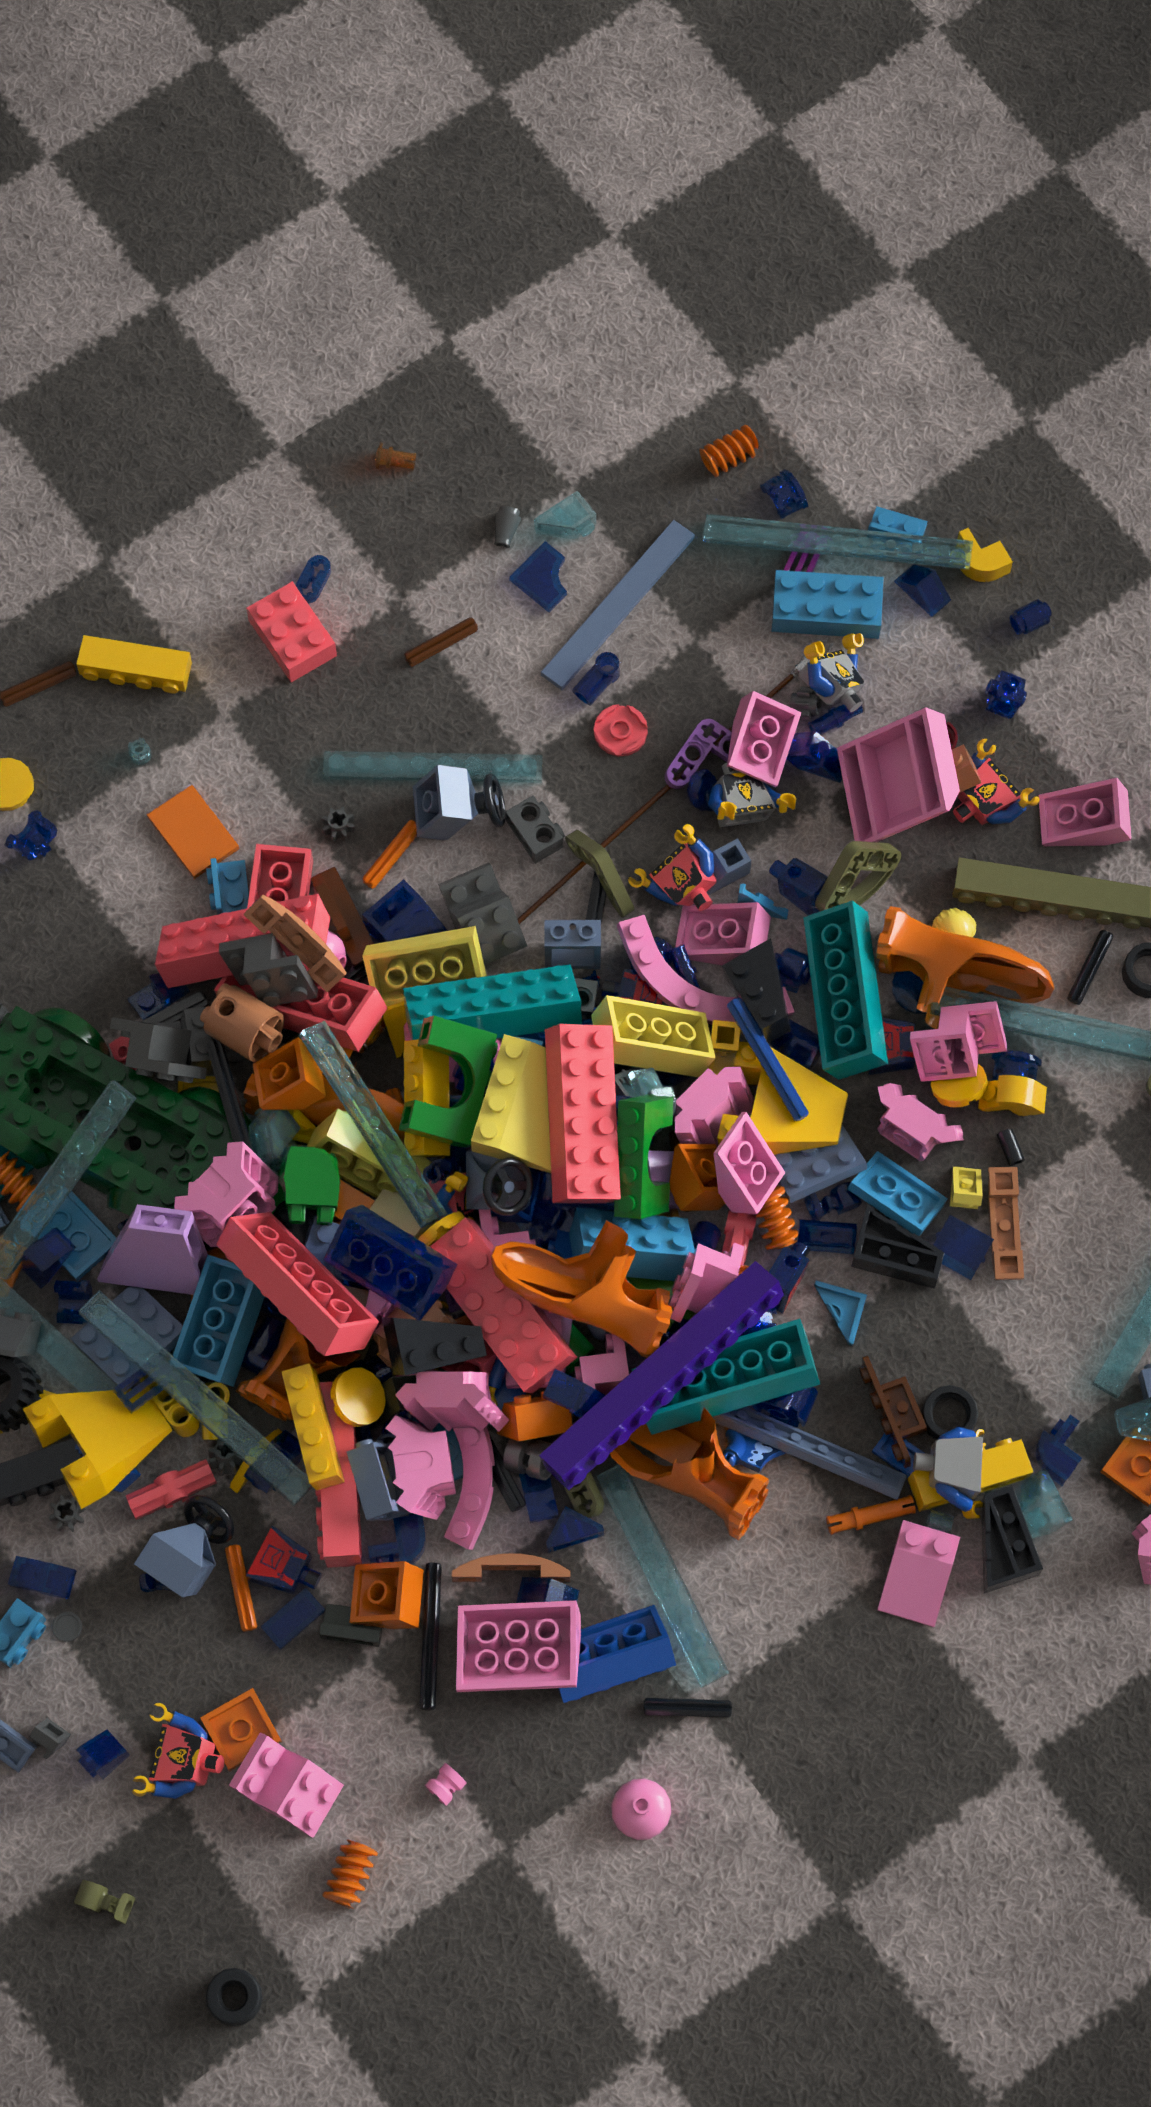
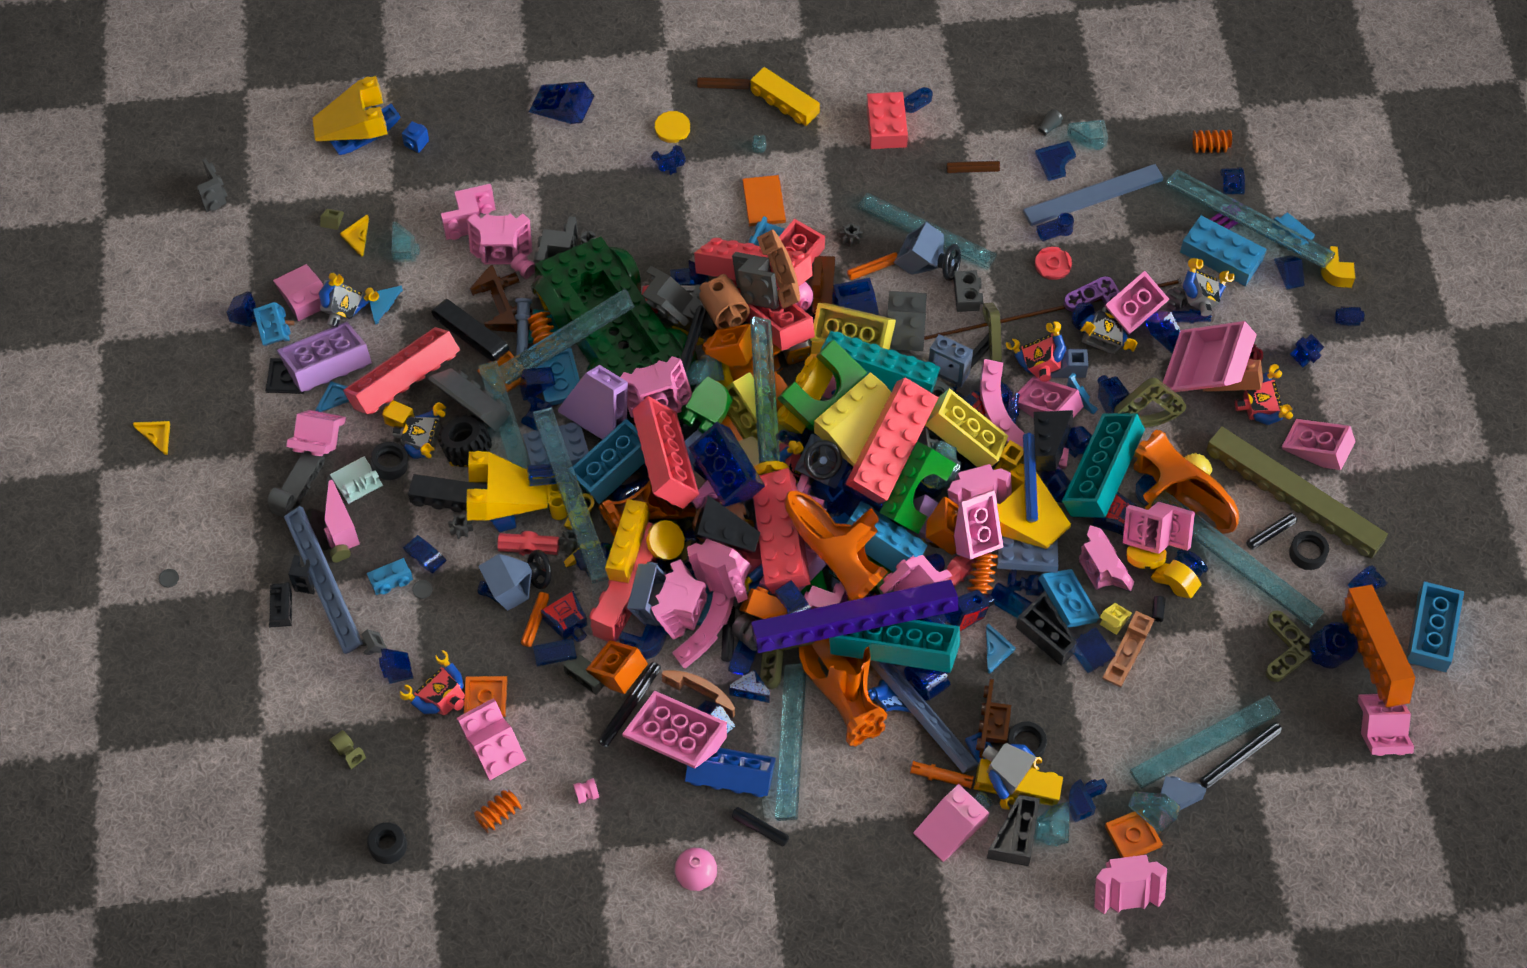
camera: 30 degrees right, 10 degrees down
clear orange pin [375,442,416,471] -> none

